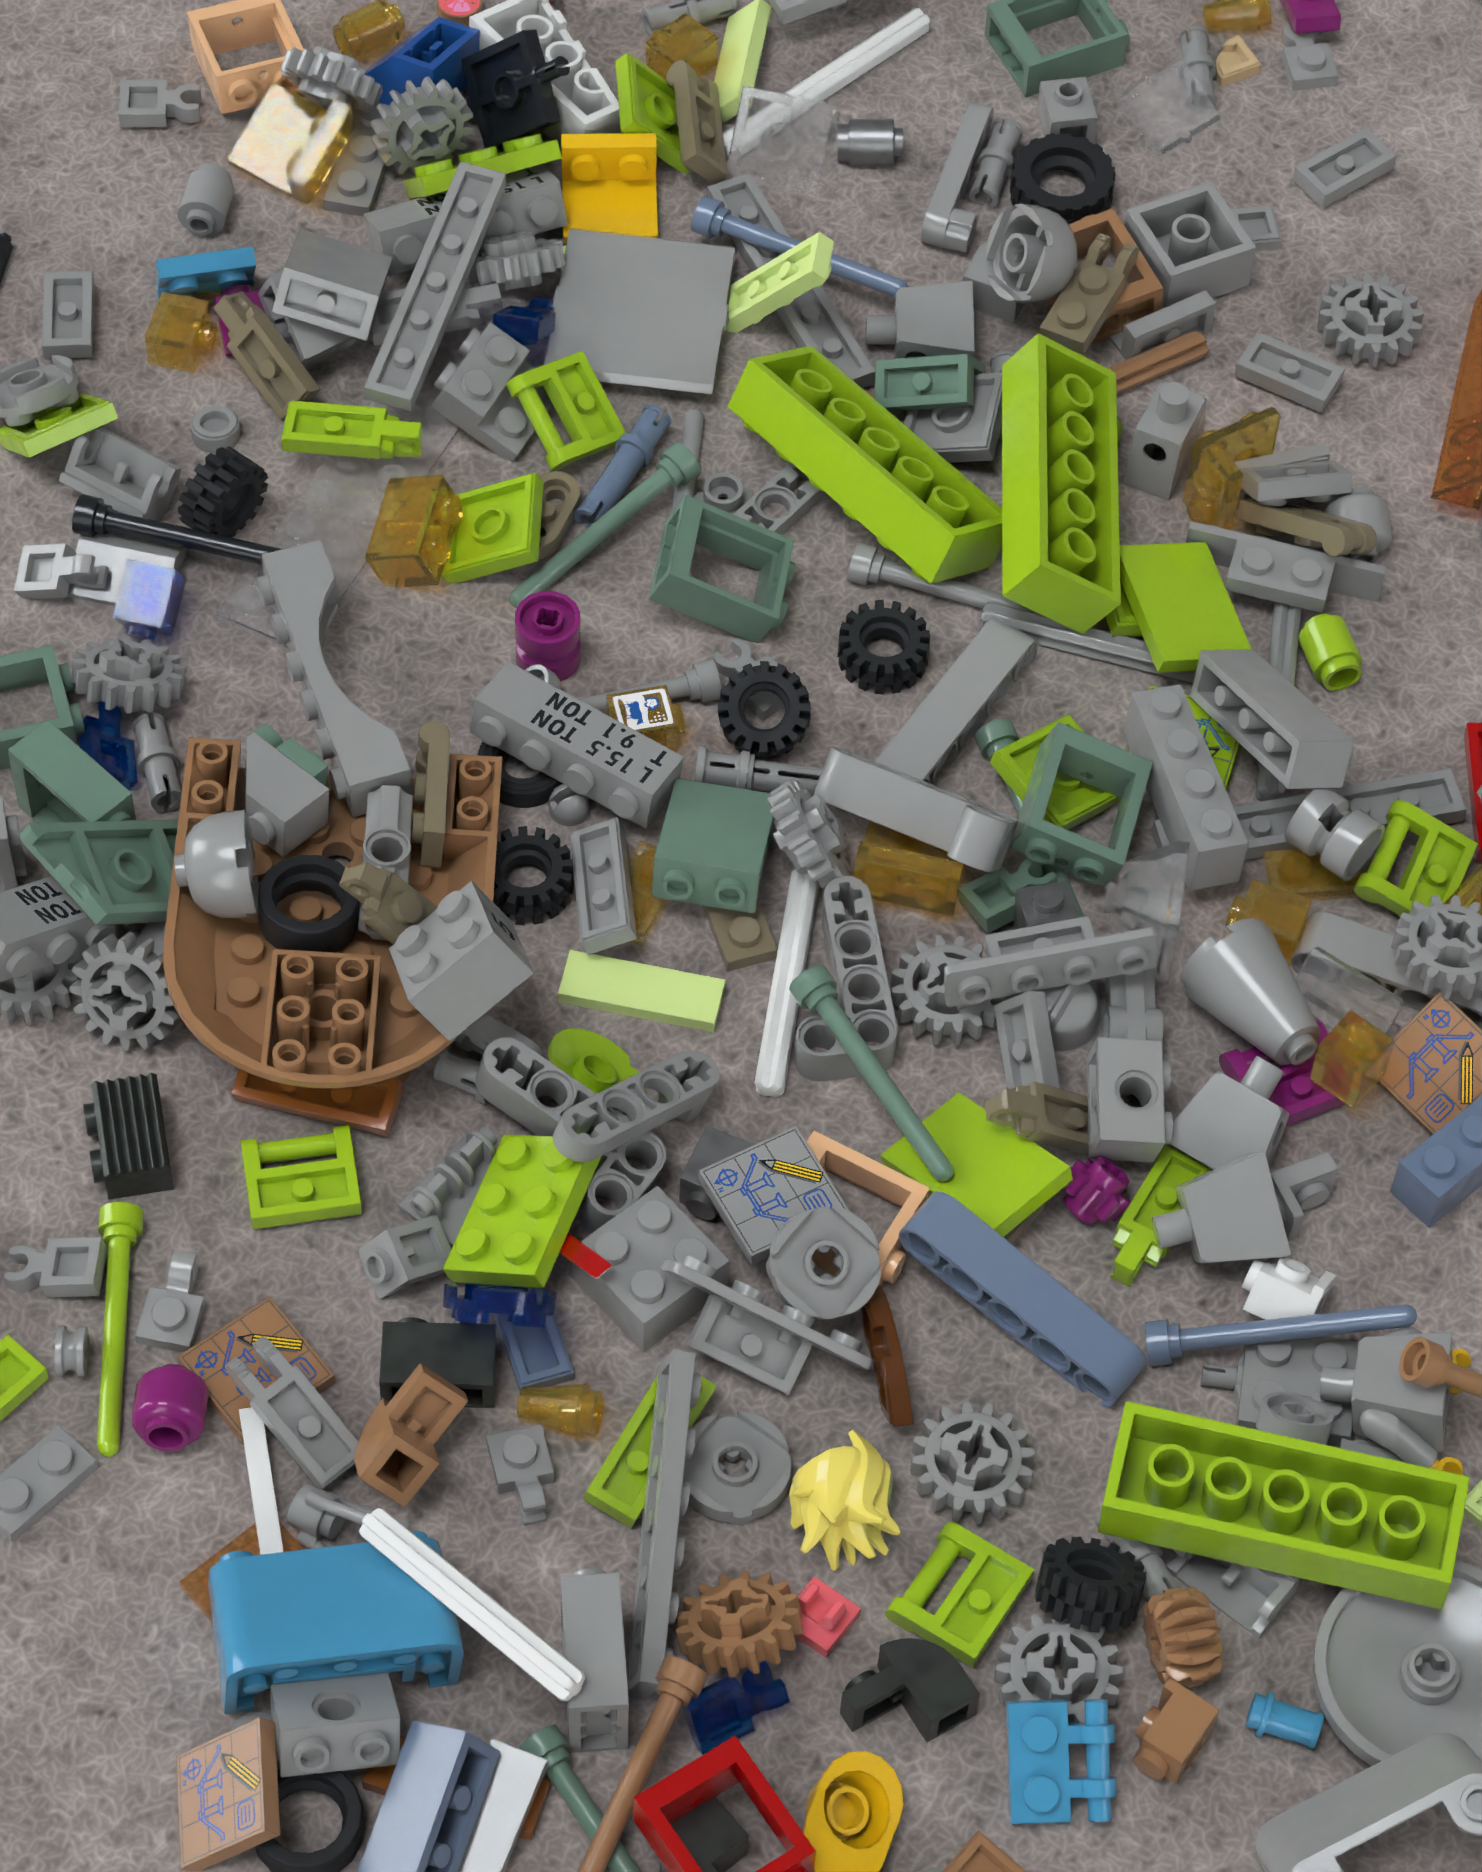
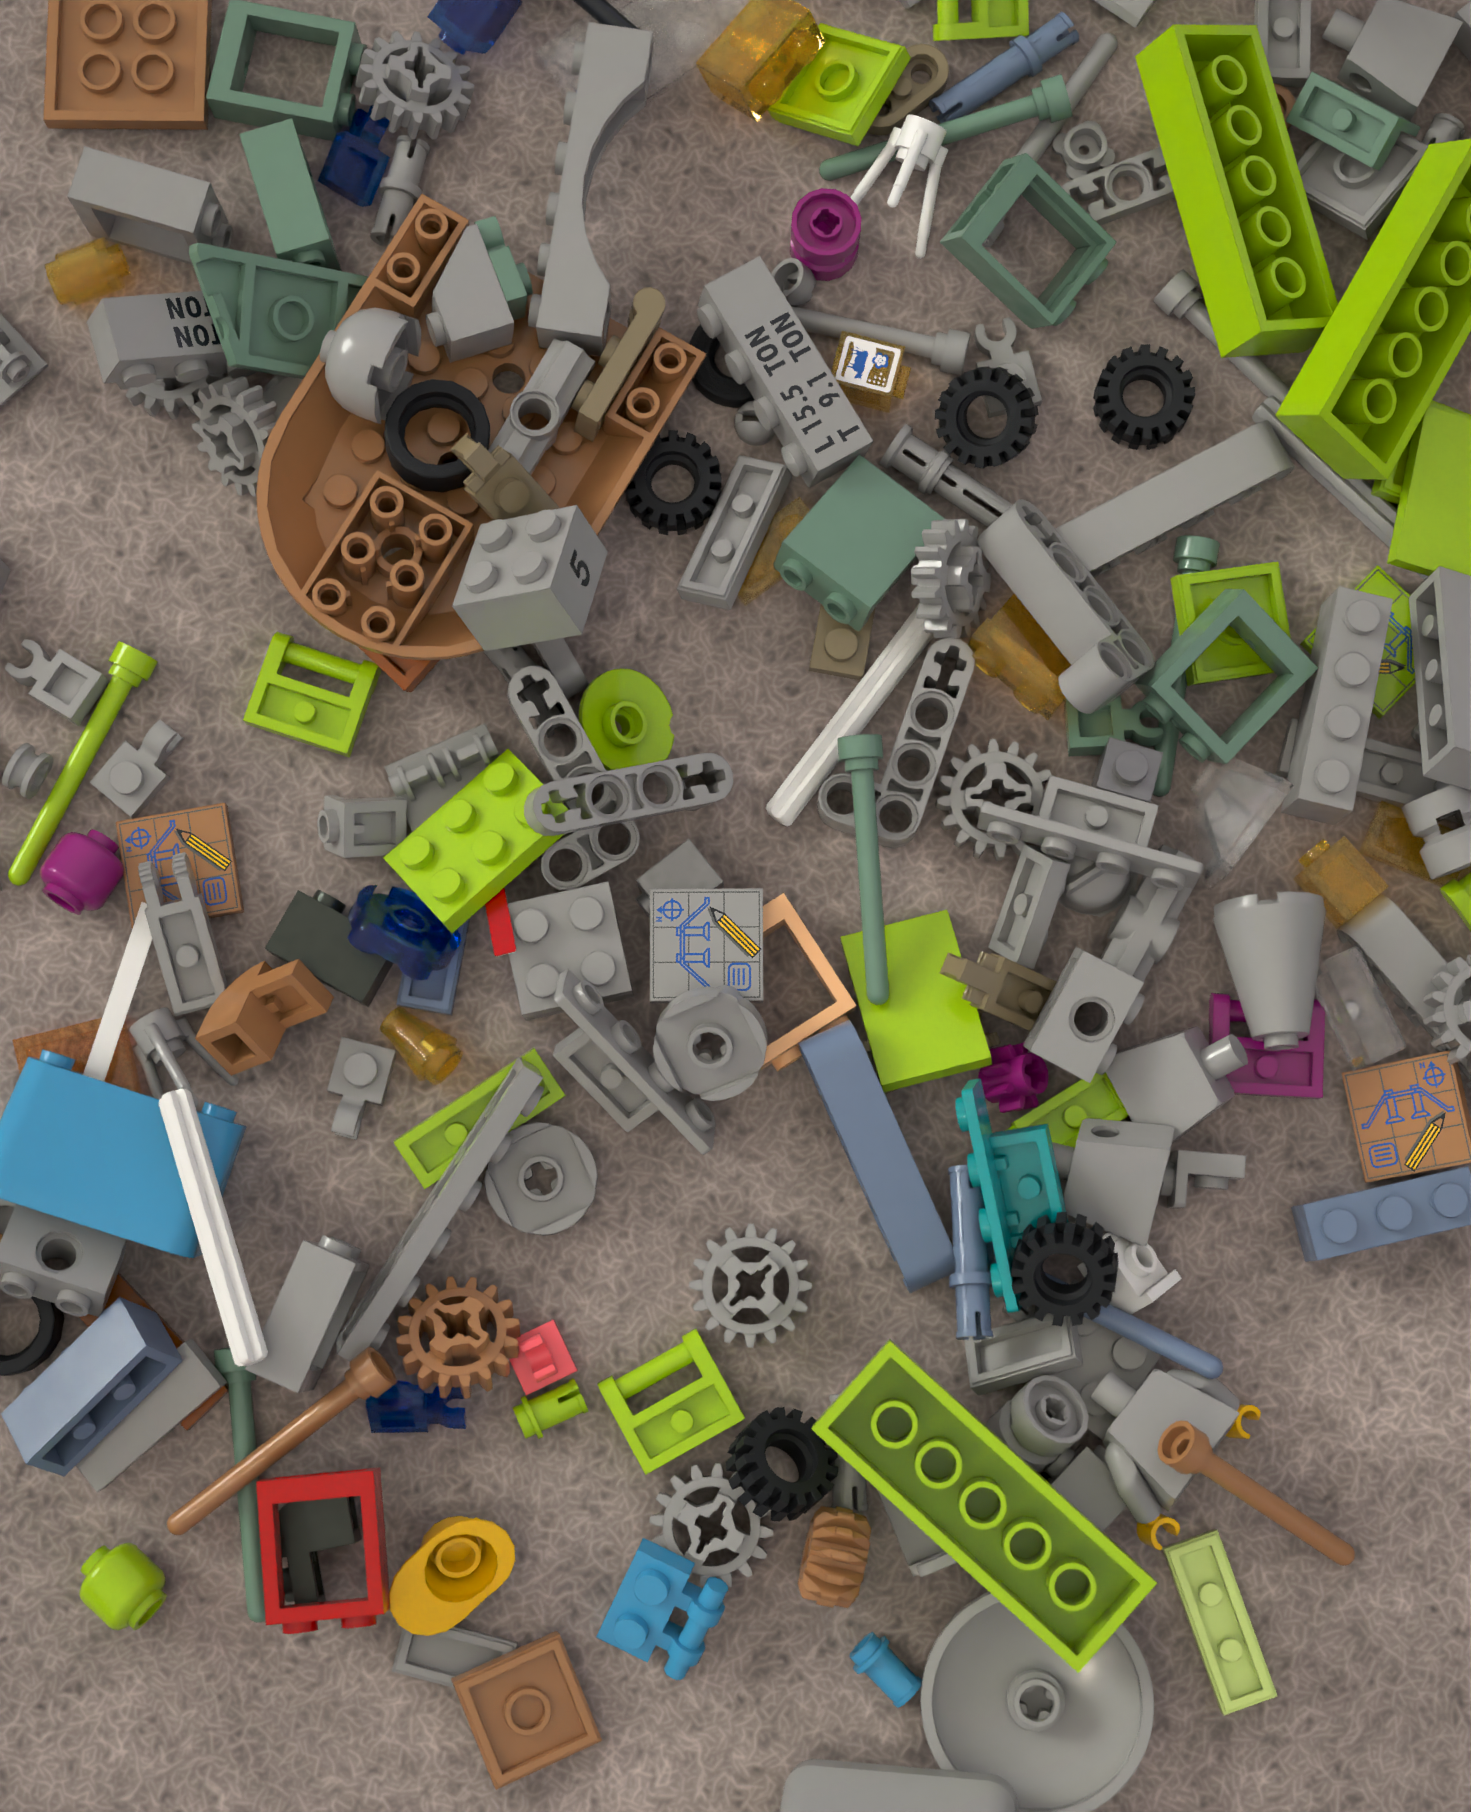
camera: 30 degrees right, 25 degrees up
pearl dark grey brick [83,1073,174,1200] -> none
yellowish green tile [558,950,726,1032] -> none
light yellow hair [789,1430,900,1571] -> none
pearl dark grey brick [840,1638,980,1742] -> none
reddish brown tile [861,1285,913,1427] -> none
medium nougat brick [1133,1678,1220,1784] -> none
clear yellow brick [1310,1010,1395,1109] -> none
none -> lime pin [512,1378,589,1439]
none -> white plant [850,114,949,258]
none -> sand blue pin [948,1165,993,1340]
none -> teal bracket [955,1079,1068,1313]
none -> light grey tile [964,1313,1083,1396]
none -> black tyre [1011,1212,1119,1326]

